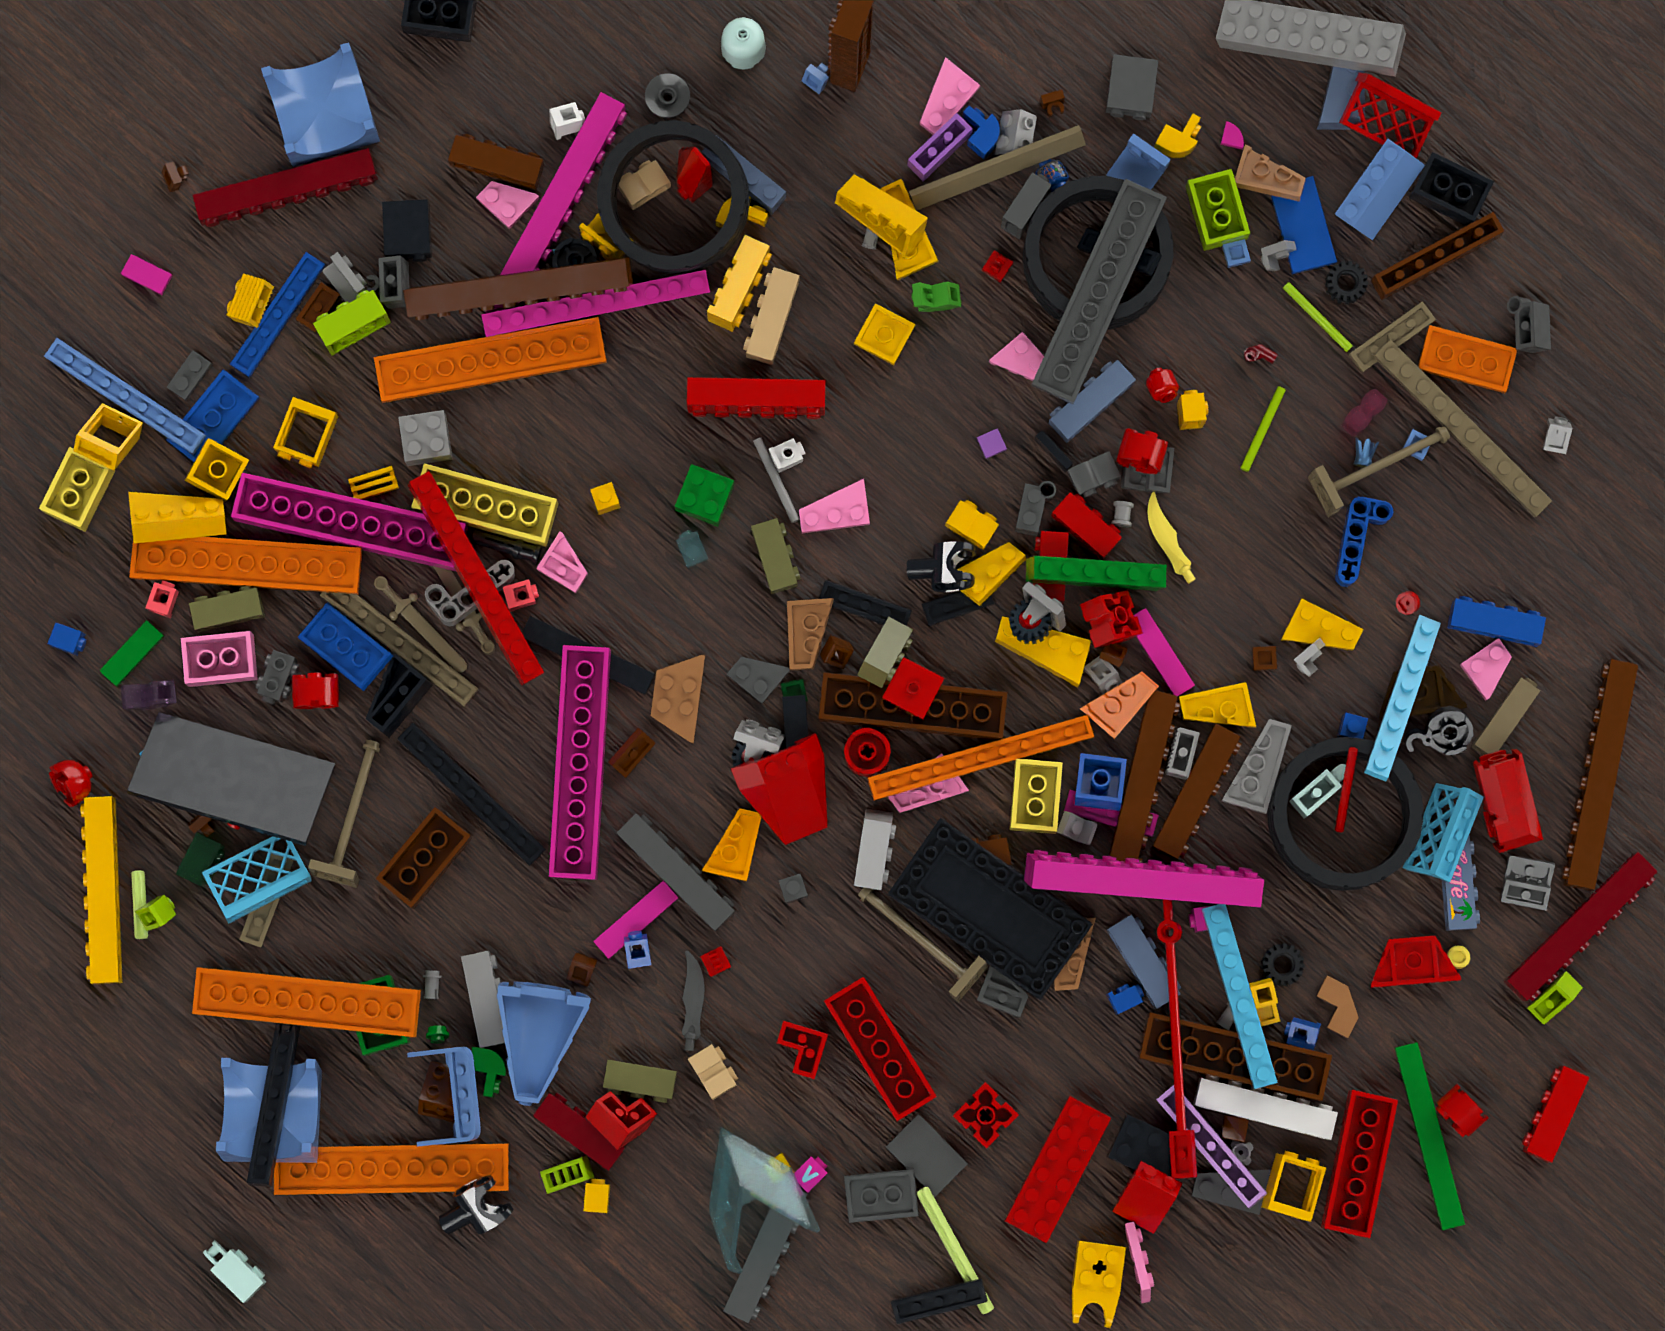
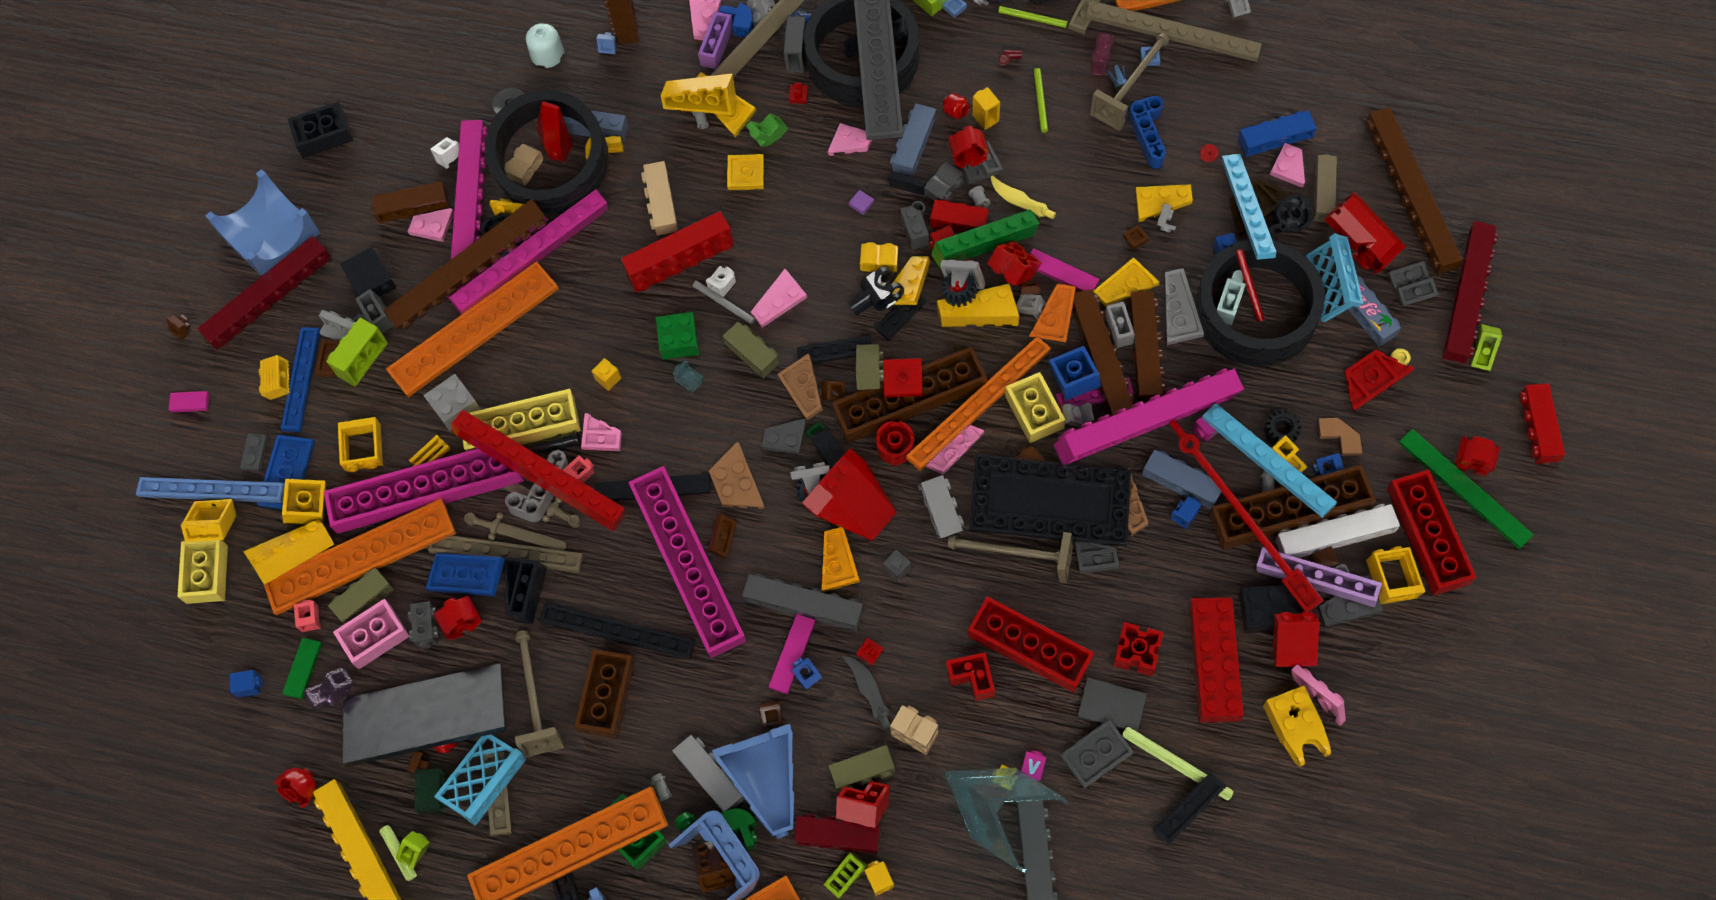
camera: 20 degrees left, 15 degrees down
yellow wedge [707,235,772,332] -> none

